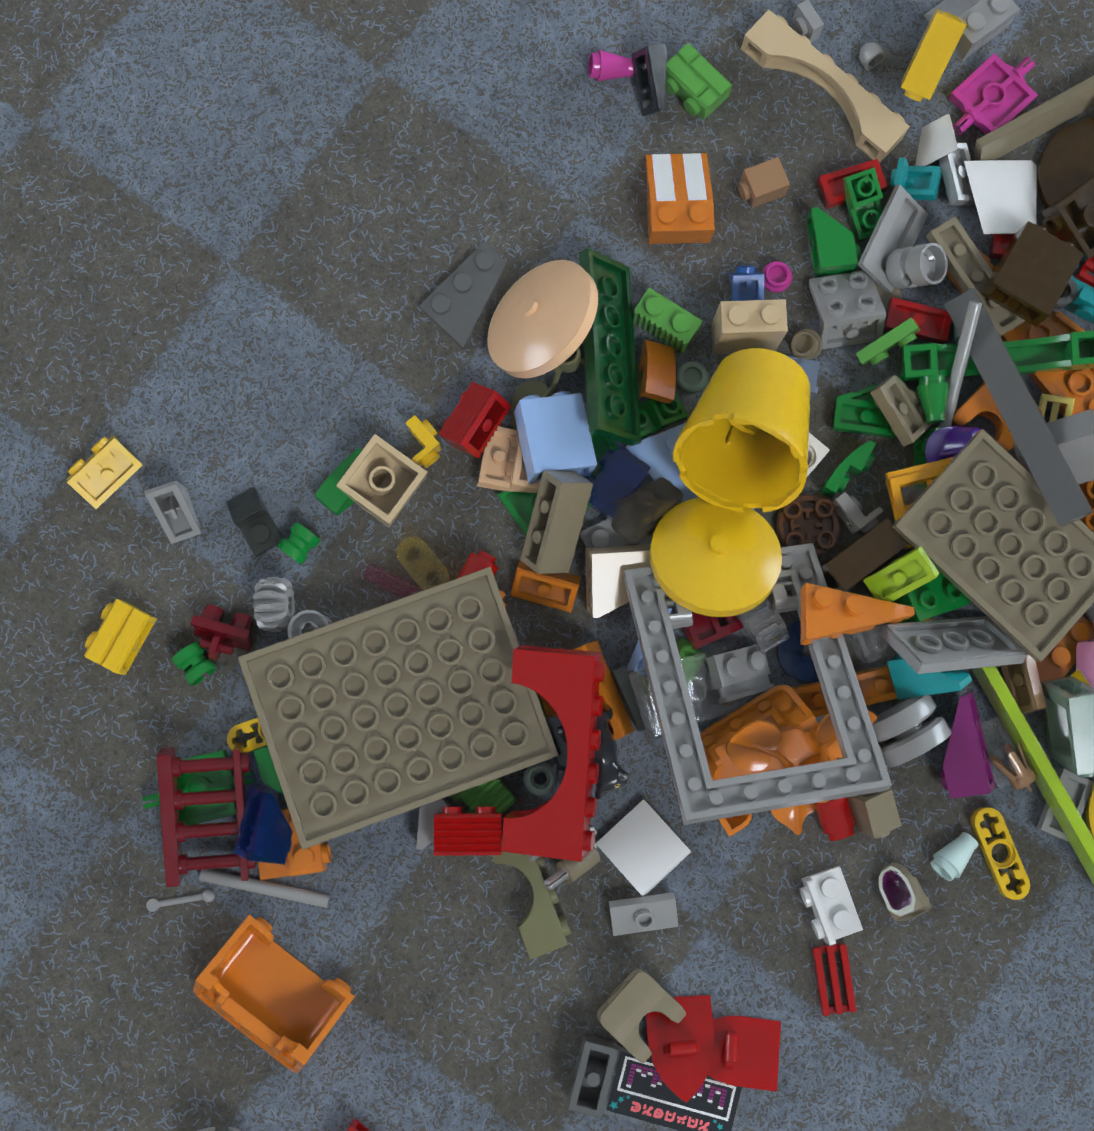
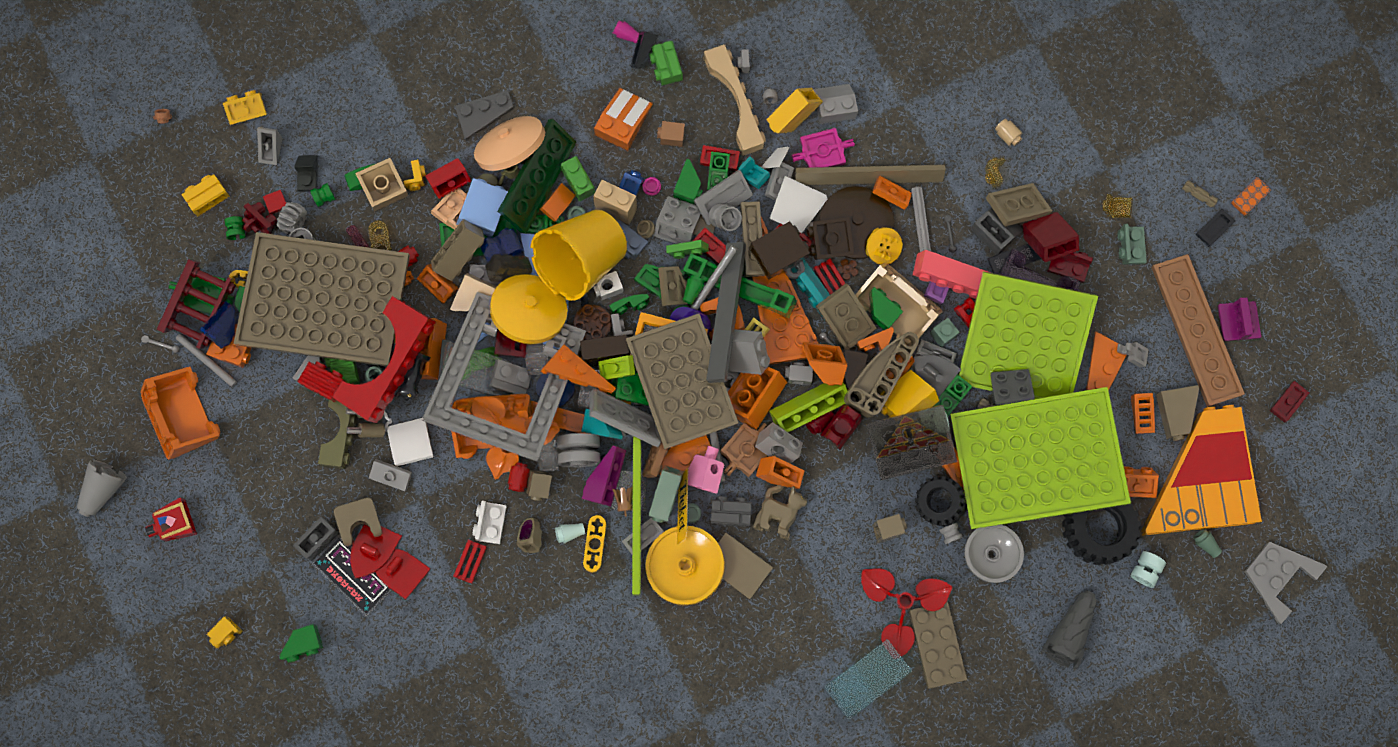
camera: 25 degrees right, 5 degrees down
none -> red tile [263,190,287,214]

